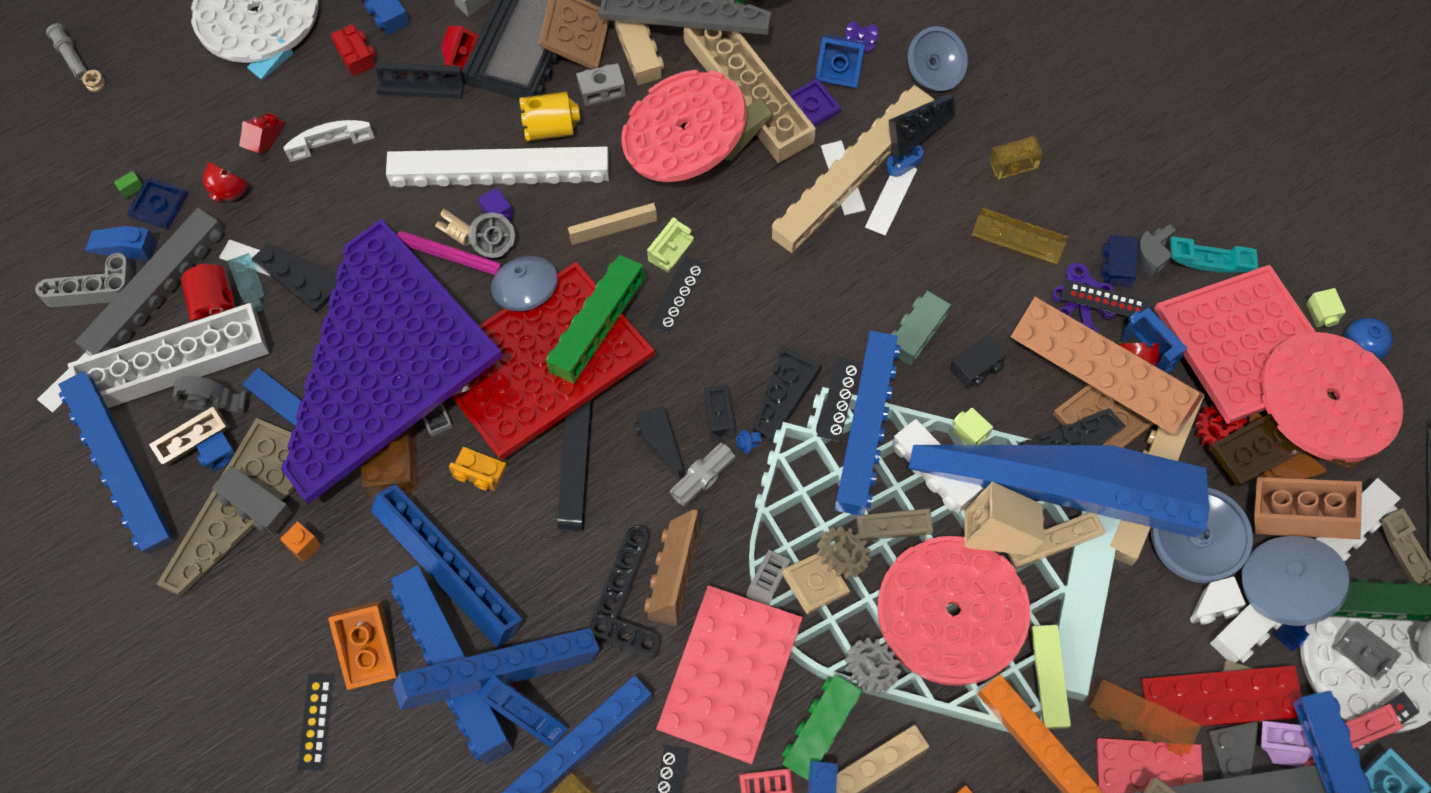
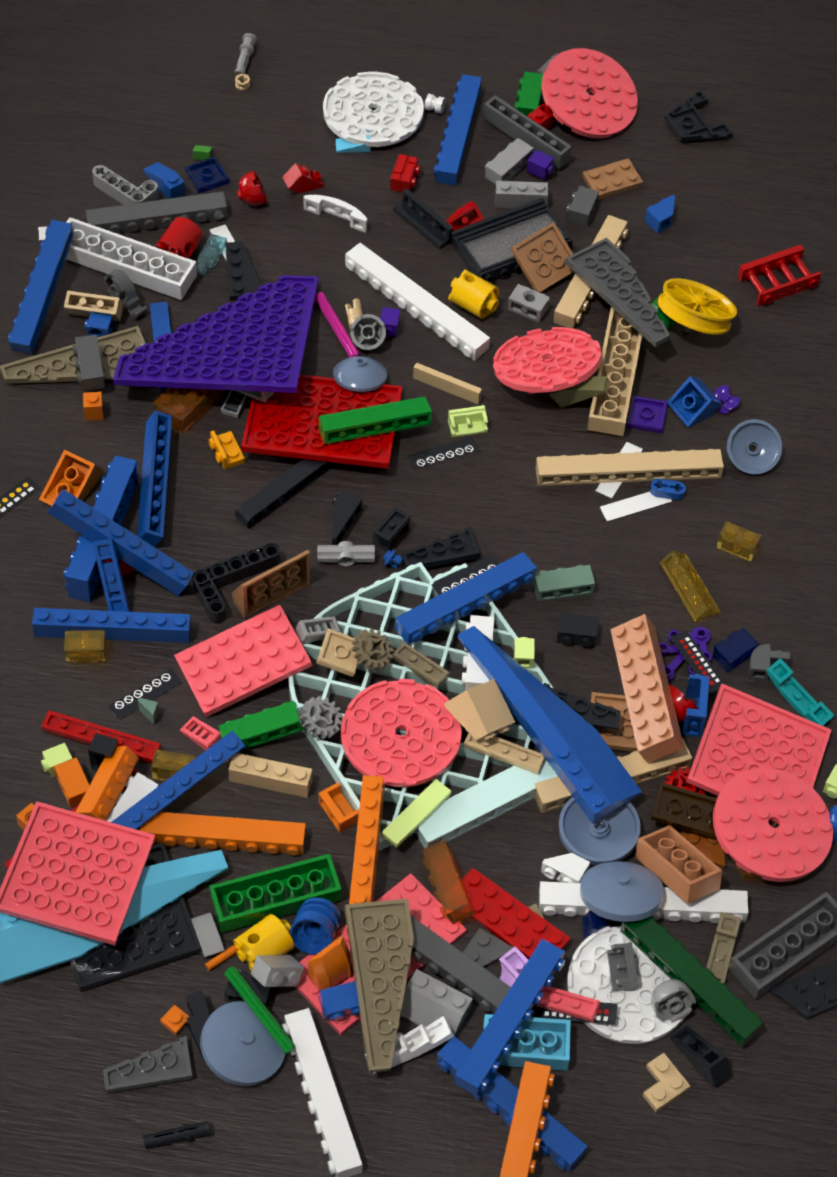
camera: 40 degrees right, 10 degrees down
black wing [888,95,956,159] -> none
none -> orange panel [318,782,359,833]

